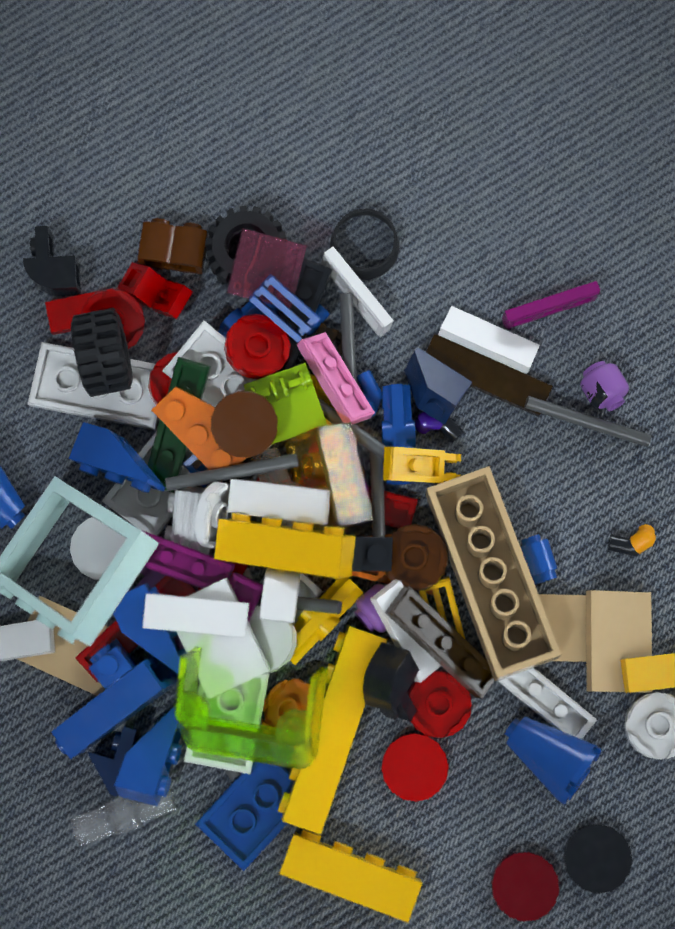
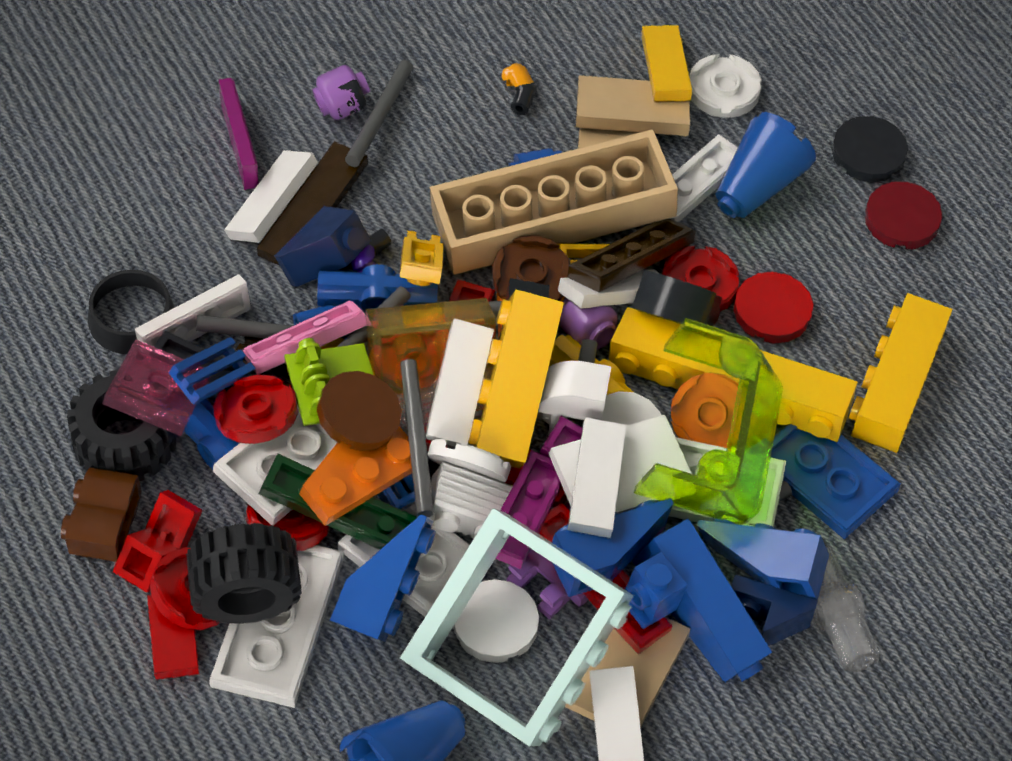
camera: 90 degrees left, 25 degrees down
black brick [23,226,81,296] -> none

